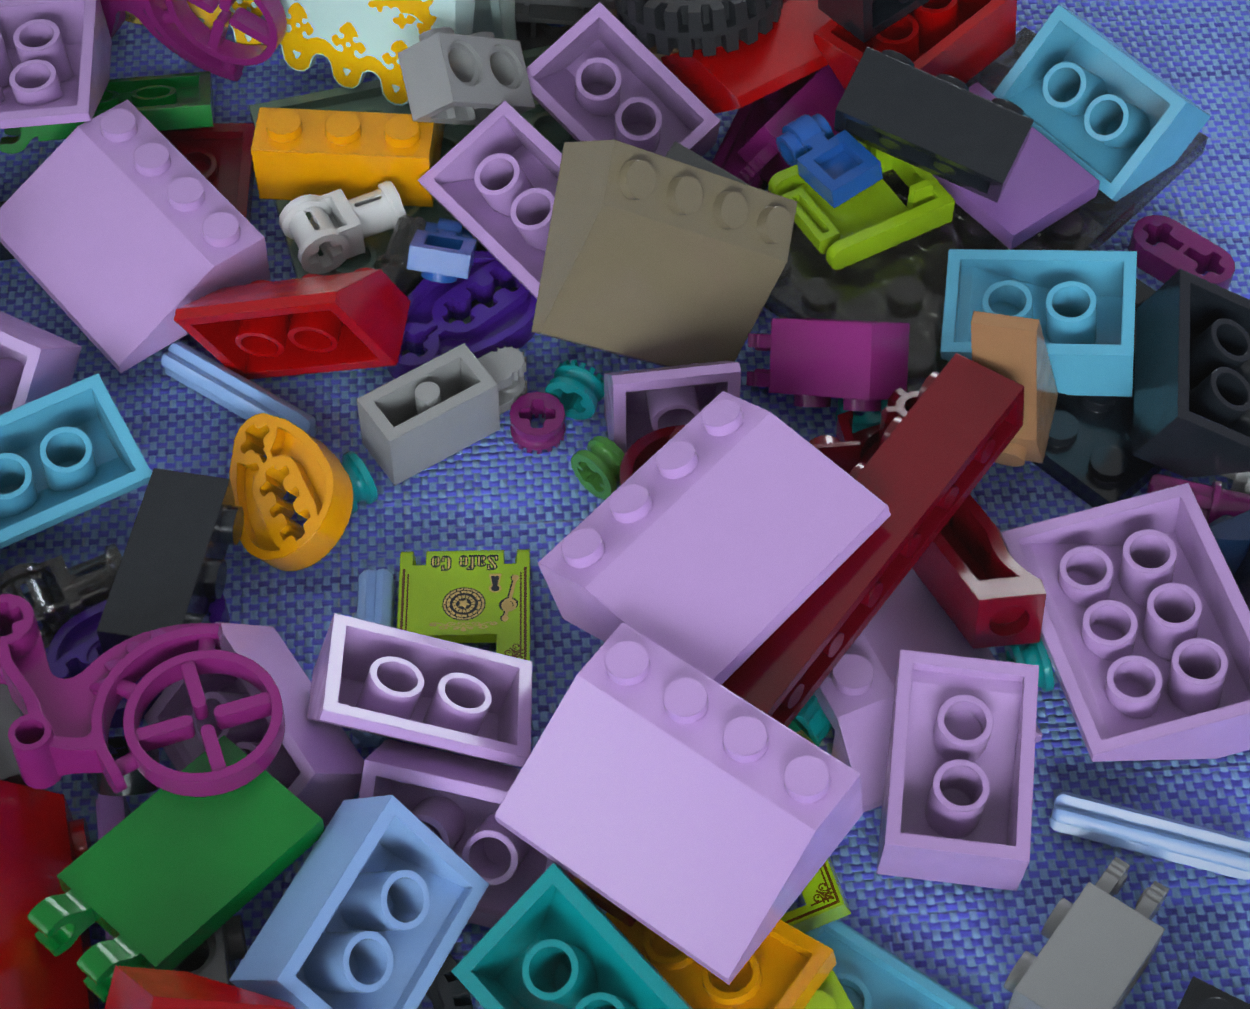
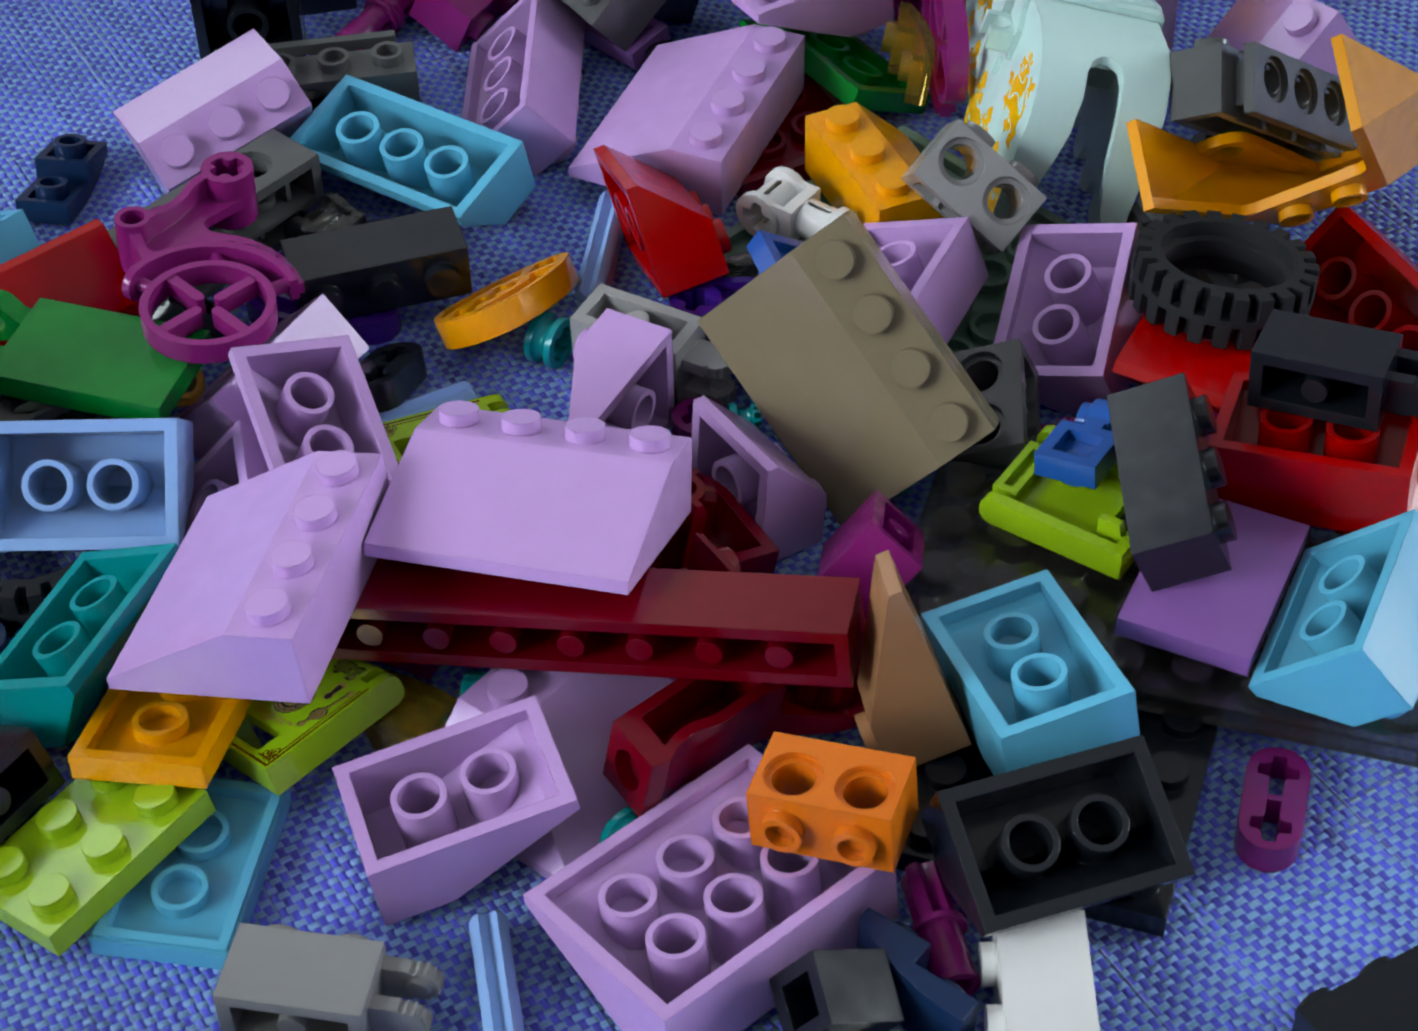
camera: 65 degrees right, 10 degrees down
none -> black beam [360,342,427,413]
none -> lavender slope [568,308,675,430]
none -> orange brick [746,731,919,873]
none -> clear yellow slope [881,2,935,107]

